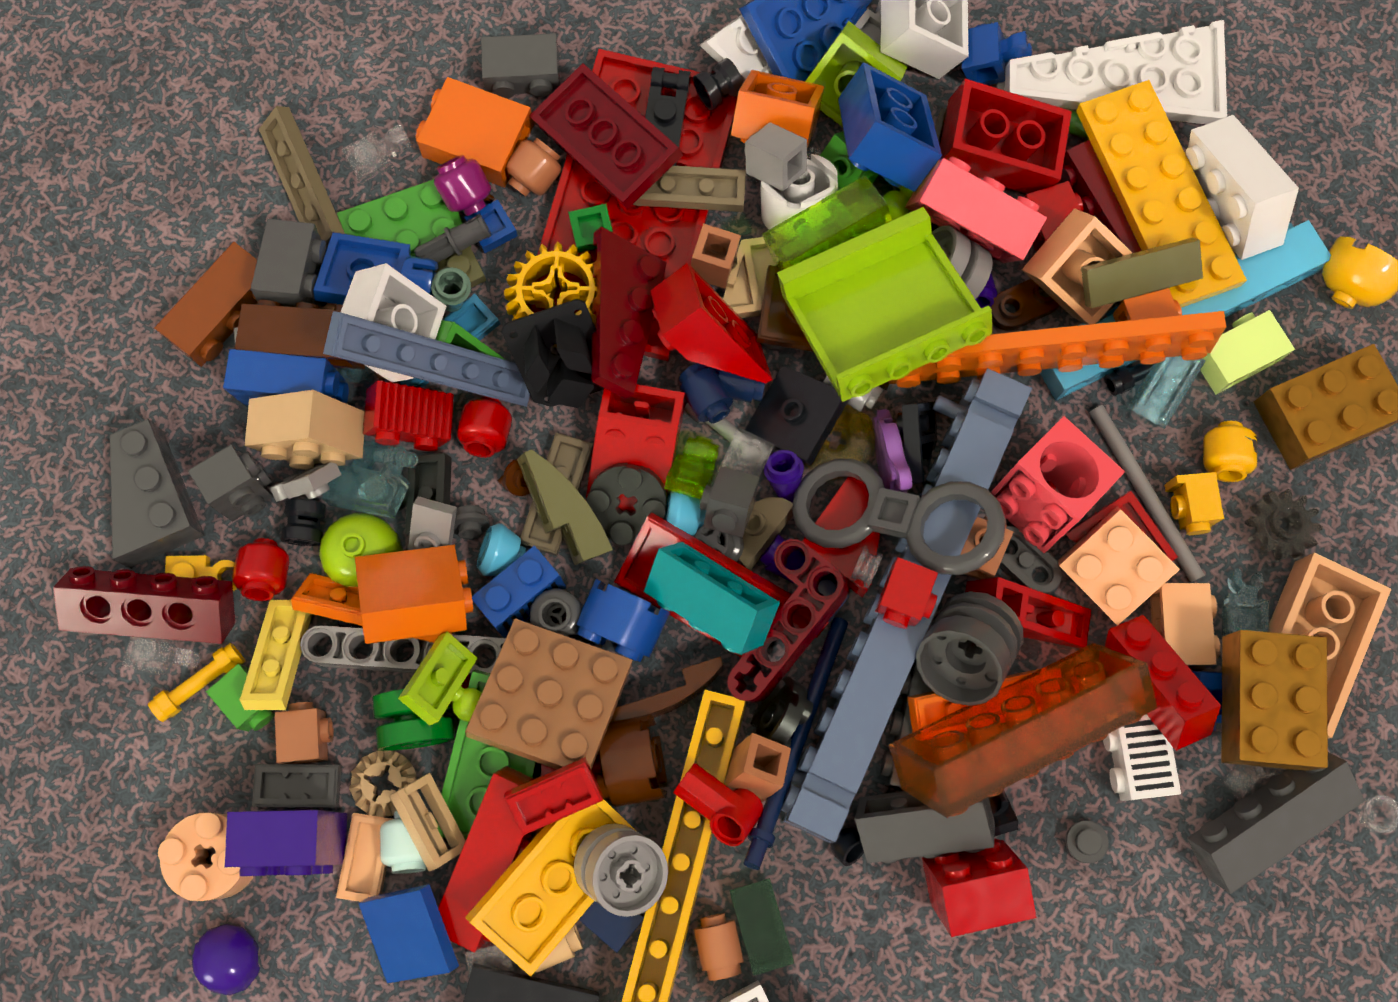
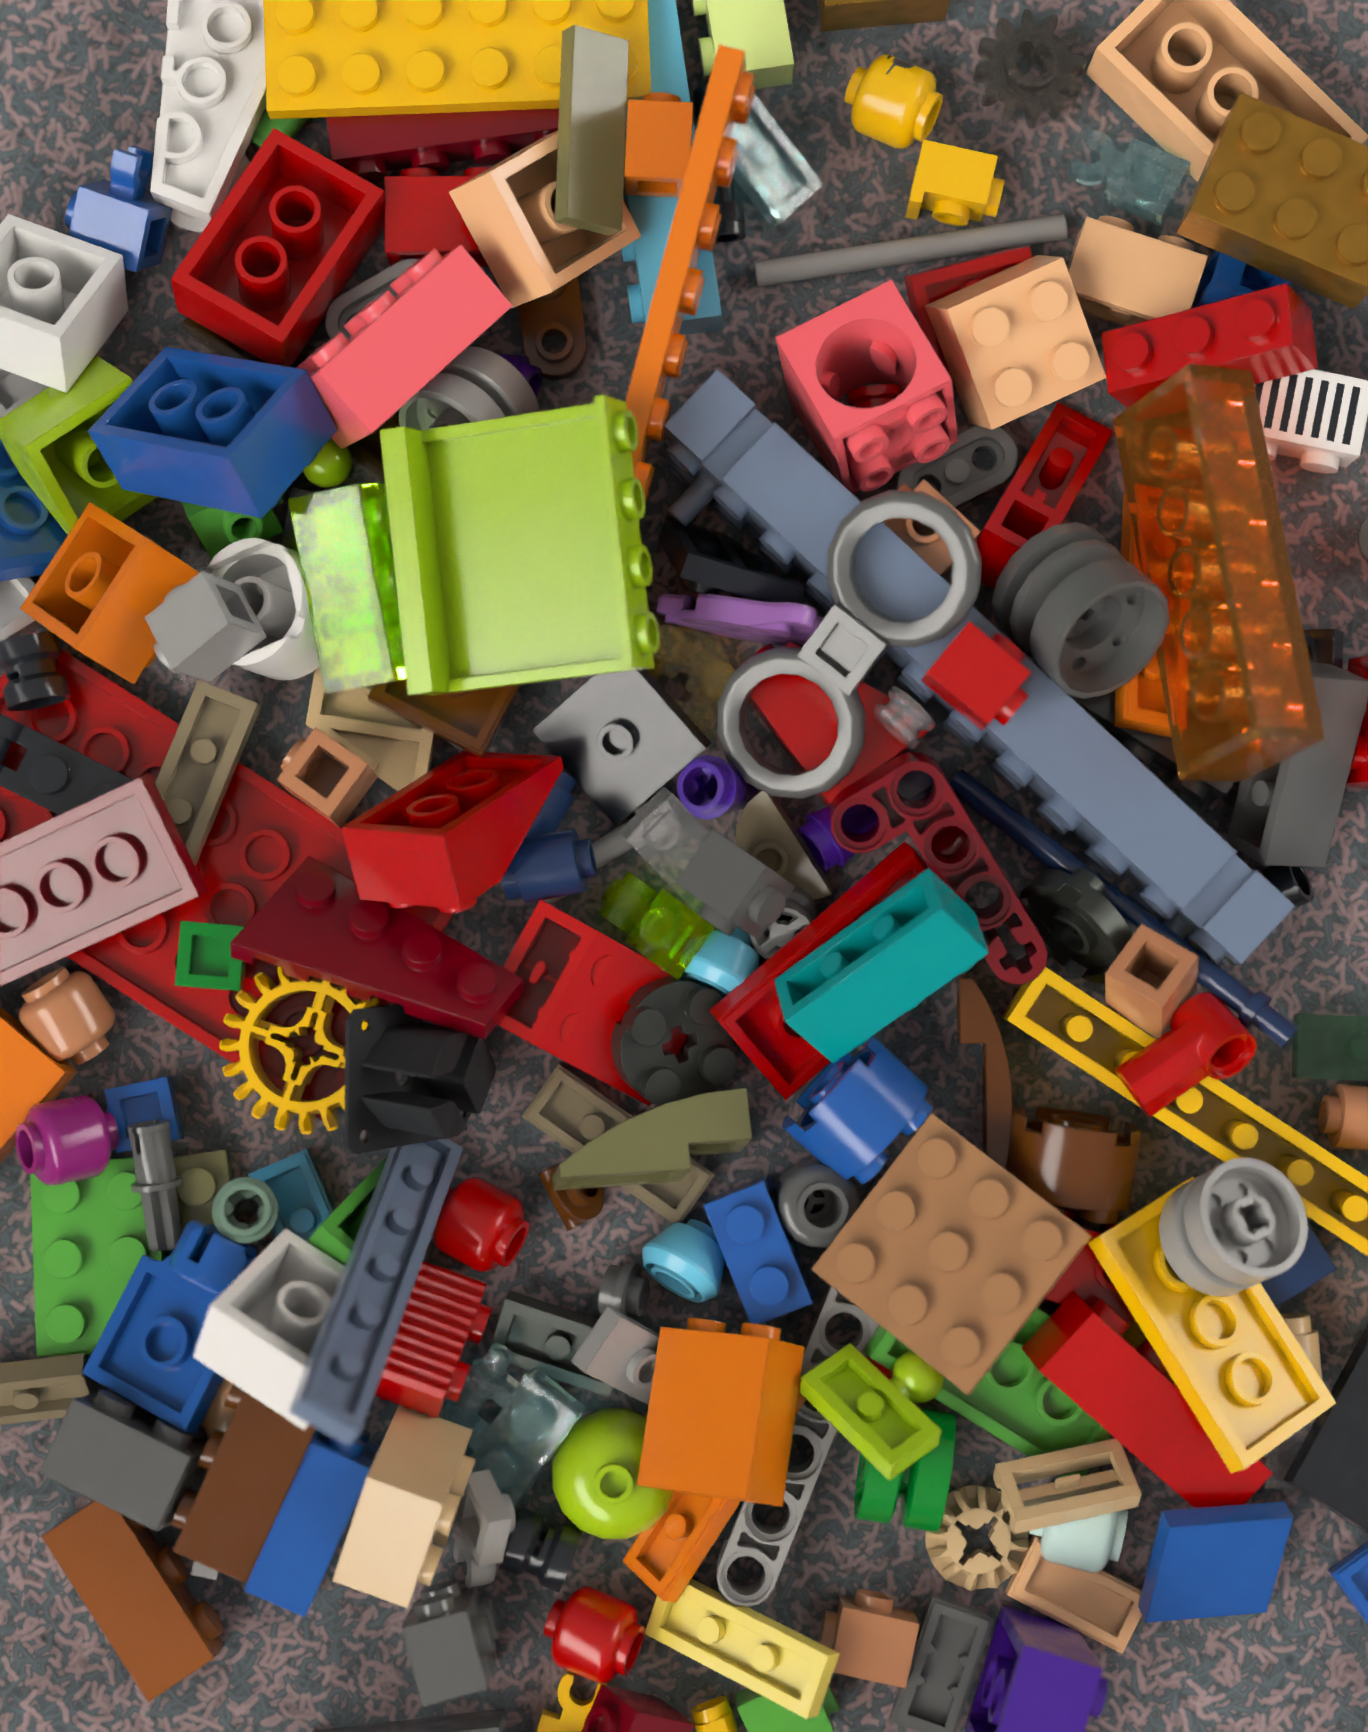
camera: 70 degrees left, 10 degrees up
red plate [504,757,603,836] -> none

